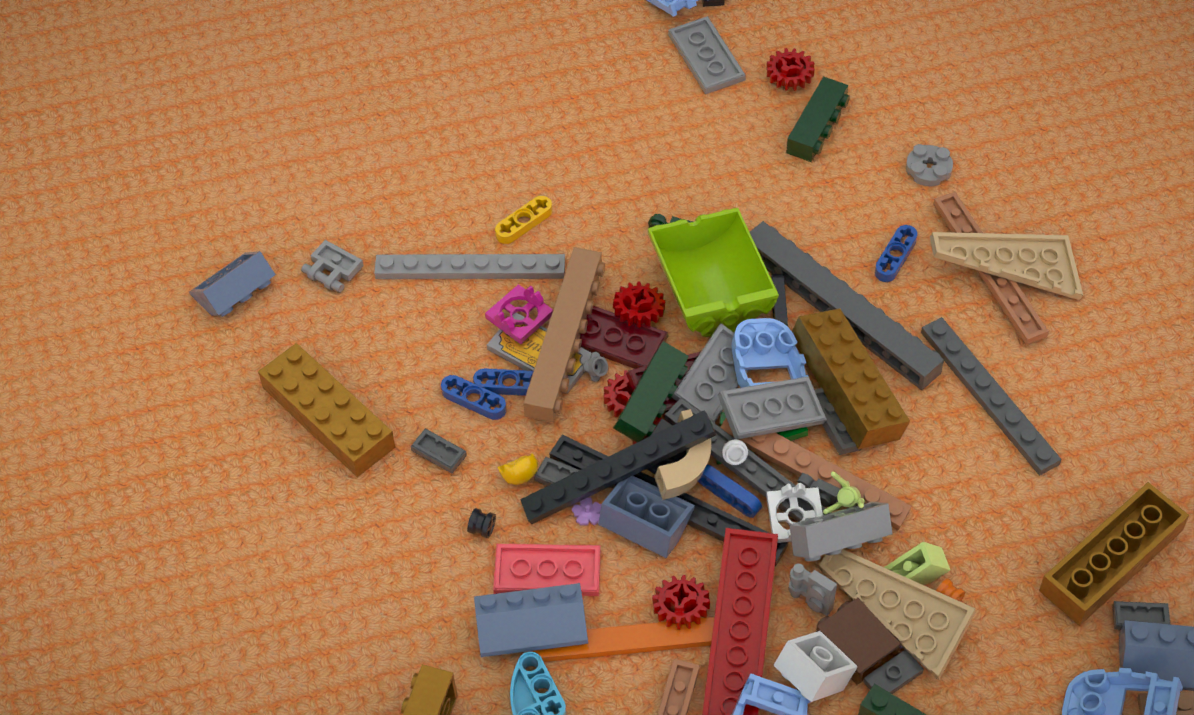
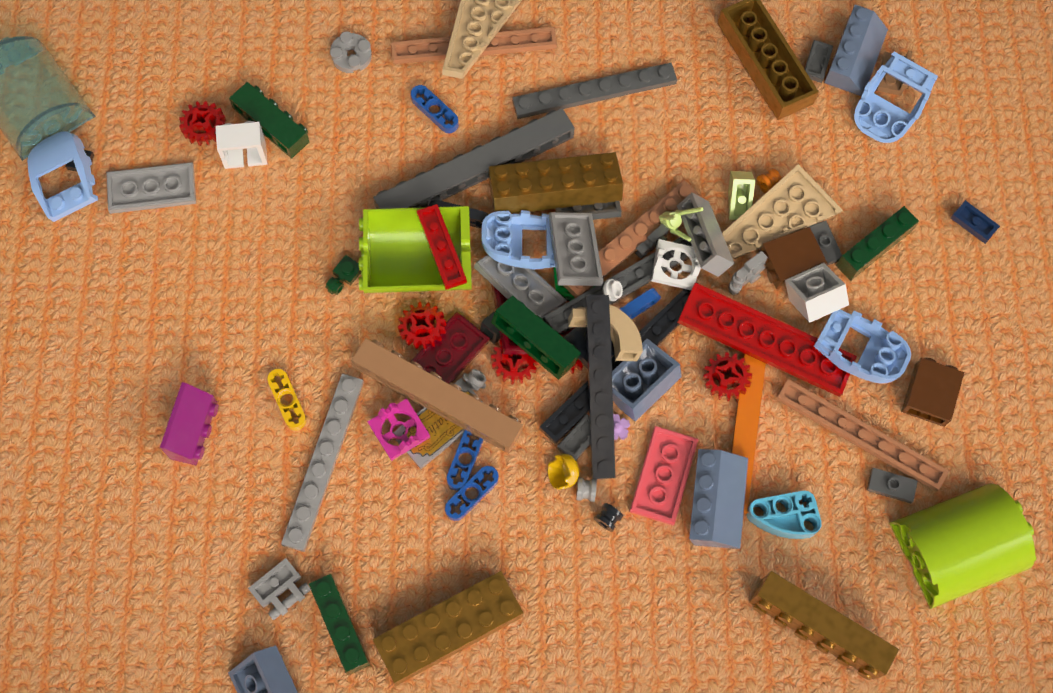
camera: 80 degrees left, 15 degrees up
dark grey plate [410,428,467,474] -> none
none -> magenta slope [160,382,219,466]
none -> white piece [216,121,268,169]
none -> dark green brick [309,574,370,676]
none -> red plate [416,204,467,290]
none -> light grey wheel [576,477,597,502]

